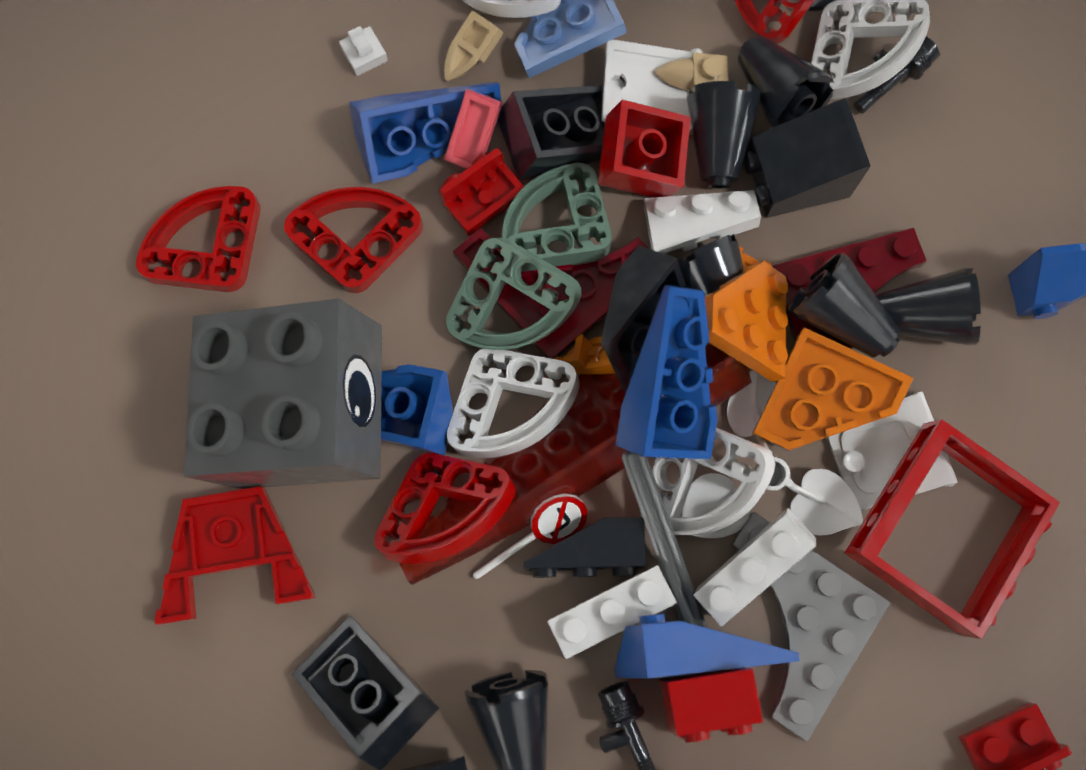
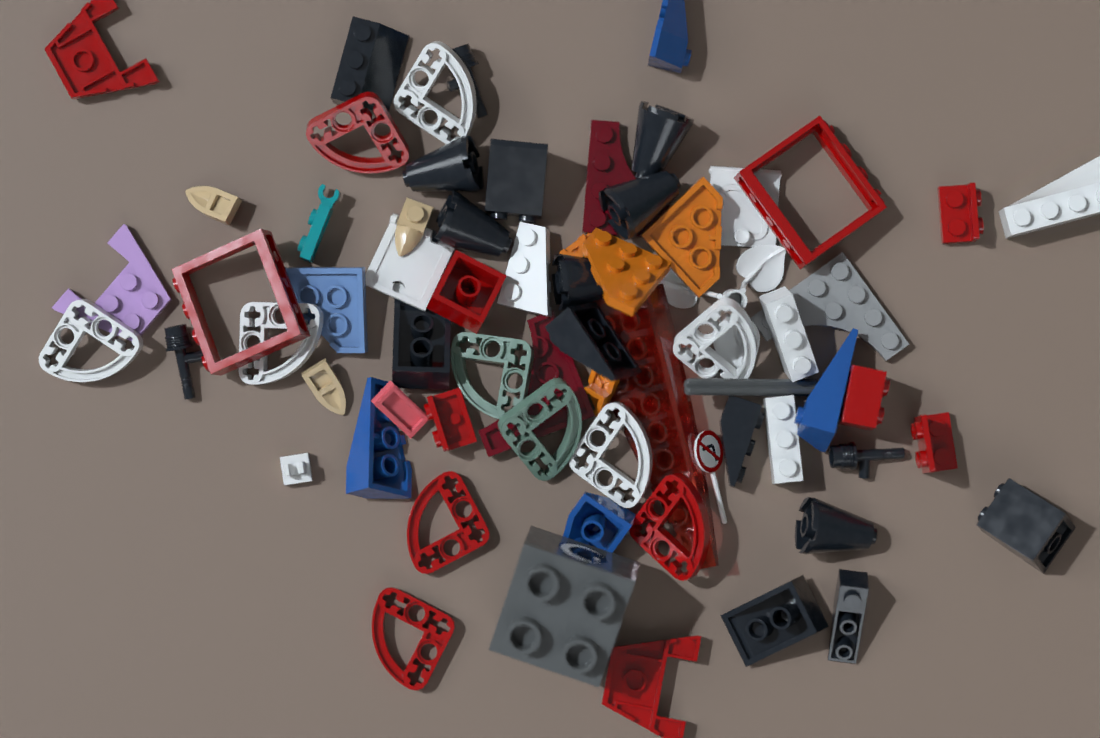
camera: 65 degrees left, 10 degrees up
blue wedge [616,286,717,459] -> none

